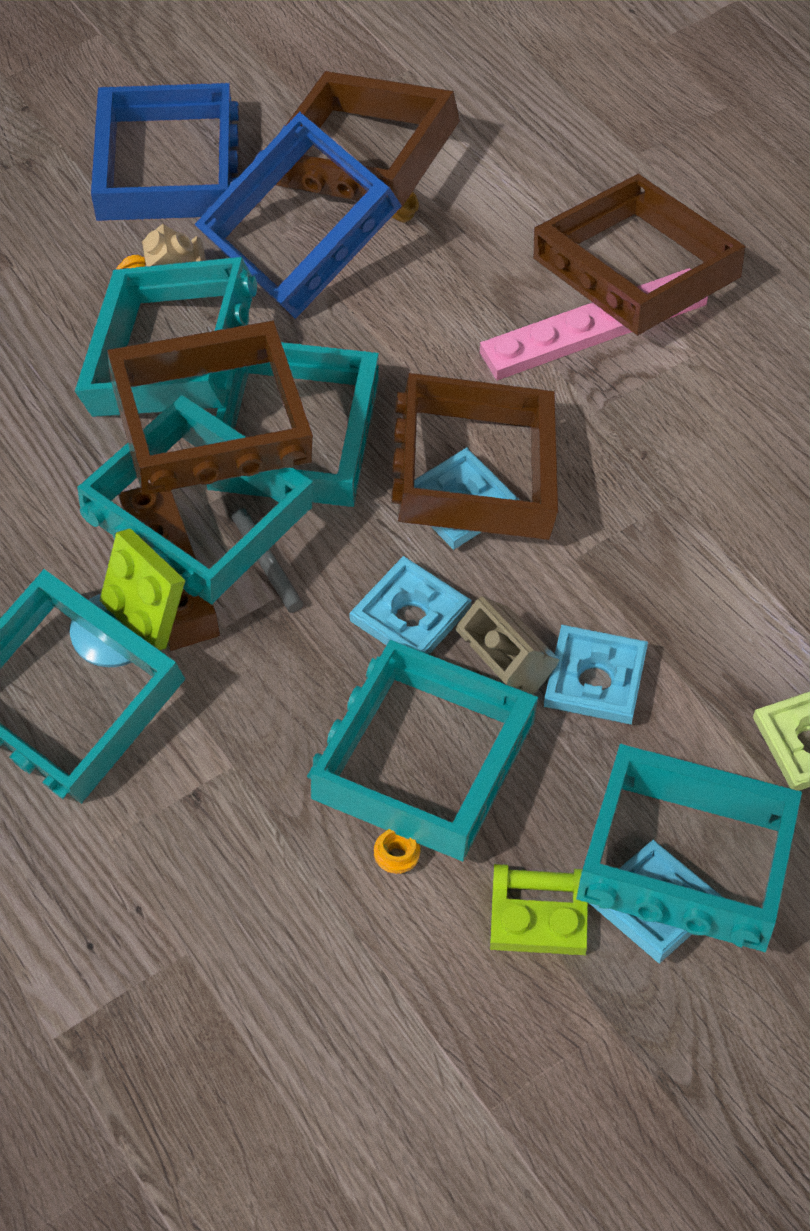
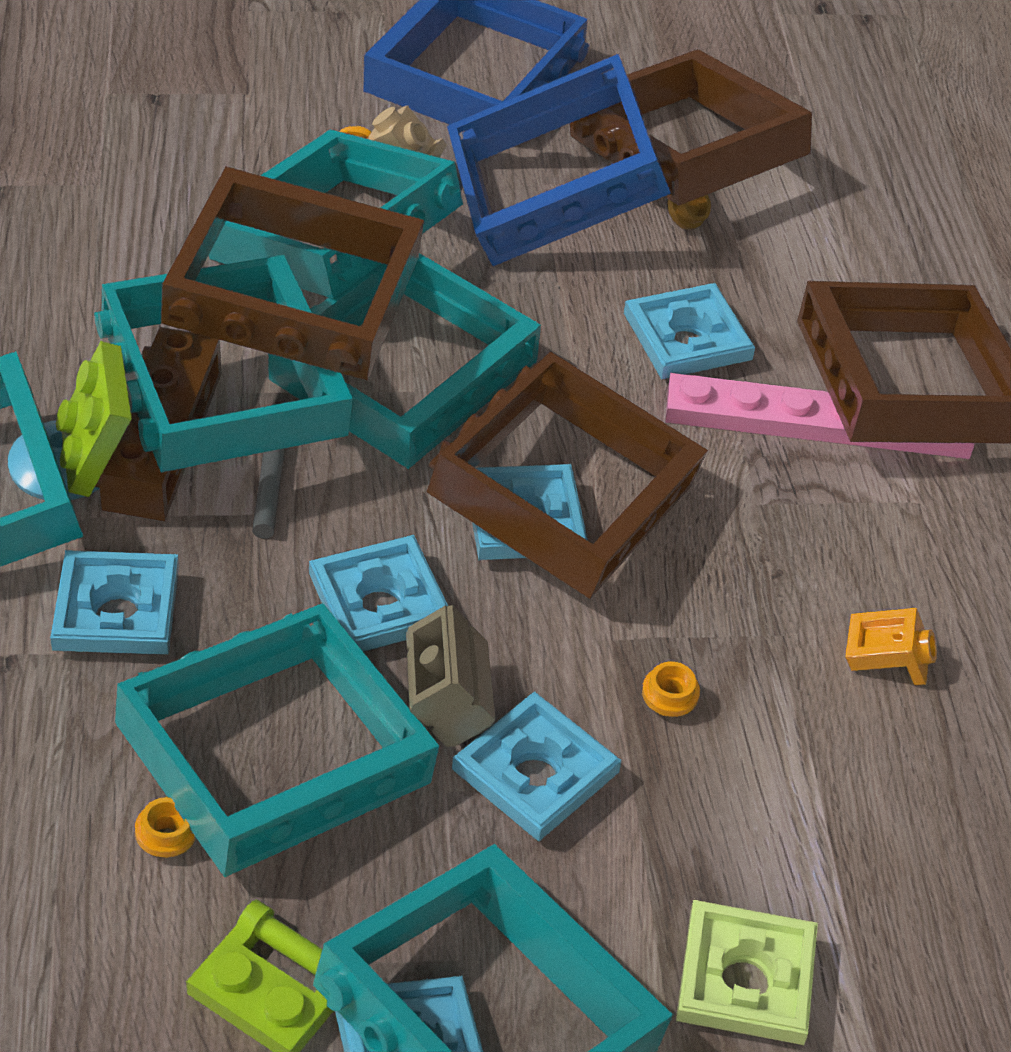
camera: 25 degrees right, 10 degrees down
none -> medium azure piece [50,550,179,655]
none -> medium azure piece [624,283,755,379]
none -> light orange plate [642,661,700,717]
none -> light orange bracket [845,608,937,685]

